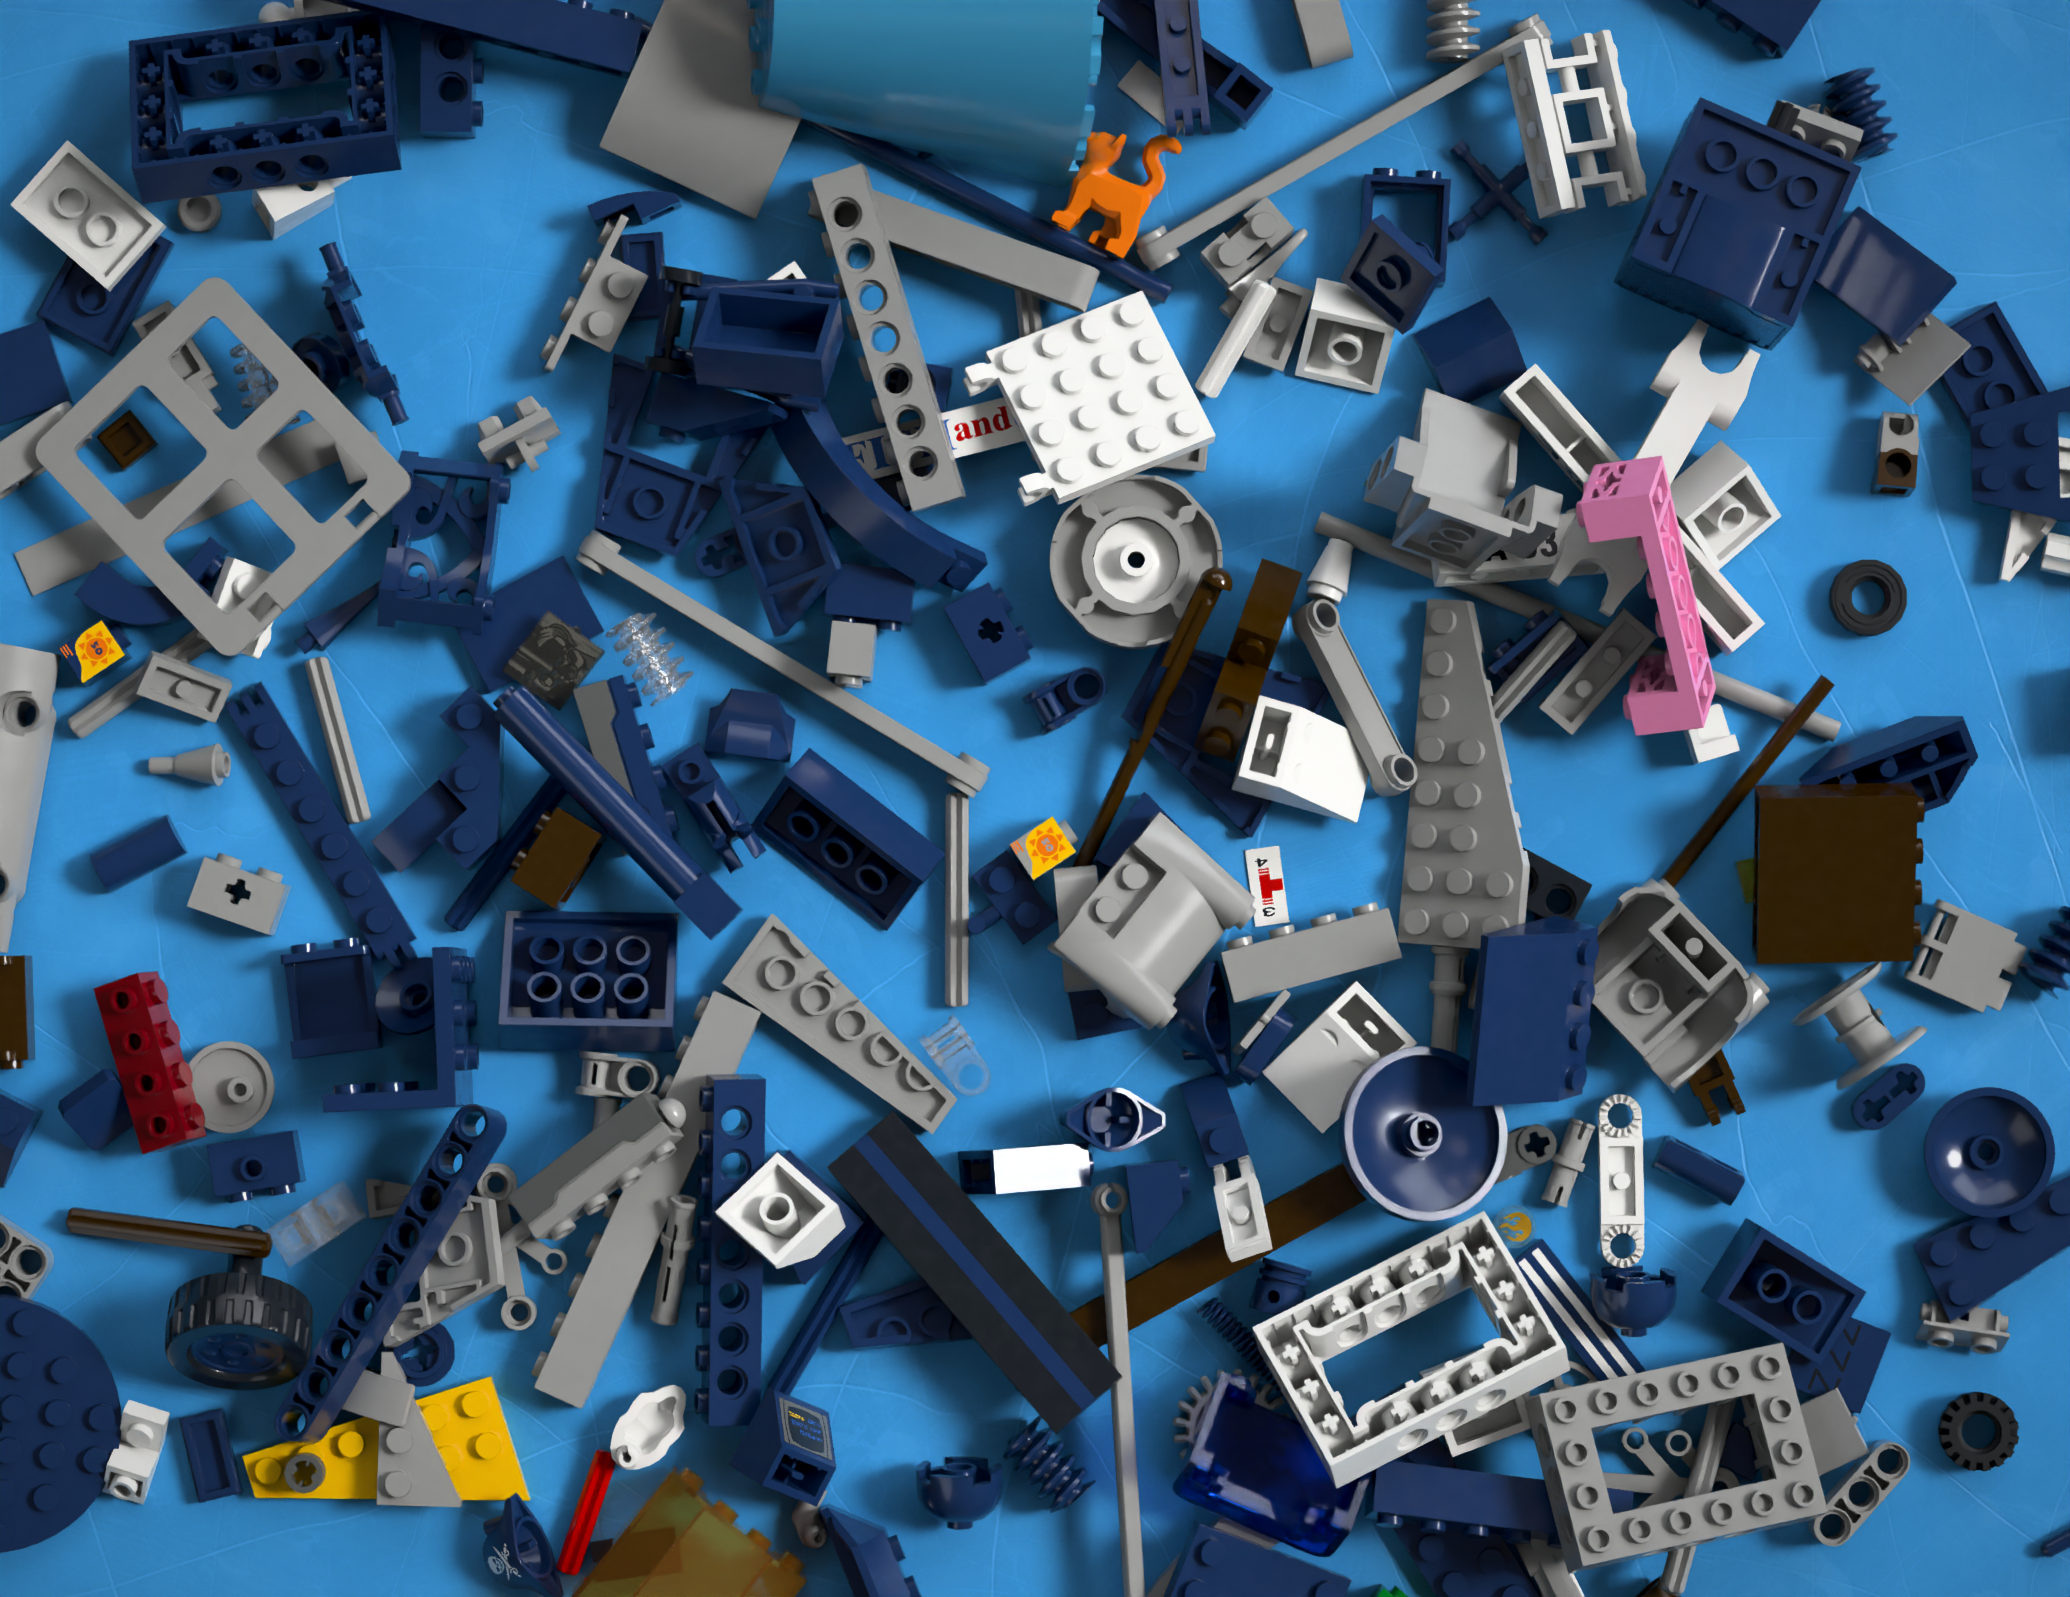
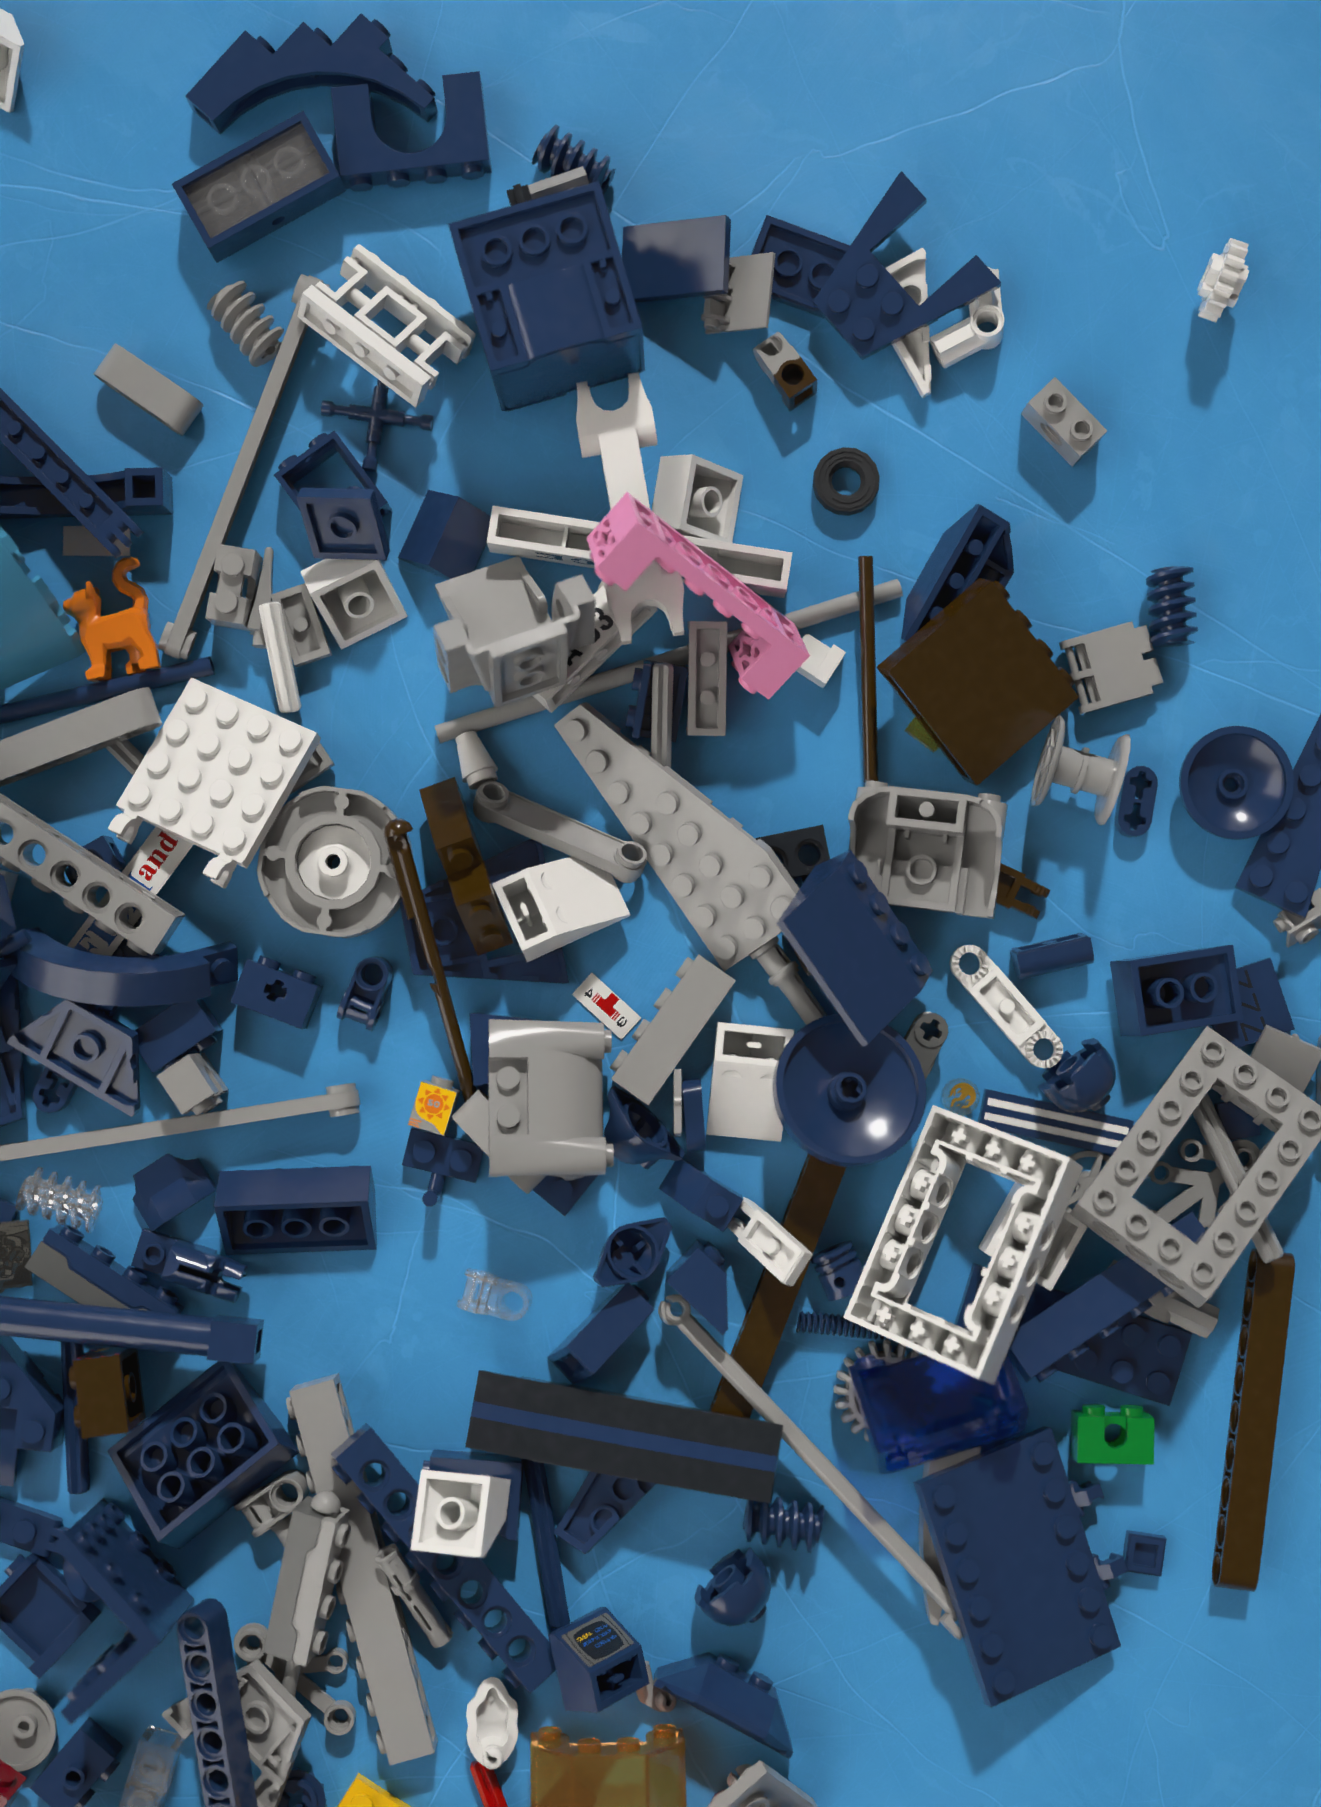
camera: 40 degrees left, 0 degrees up
light grey wing [722,914,958,1135] -> none
light grey axle [945,793,969,1007] -> none
light grey pin [1541,1117,1596,1208] -> none

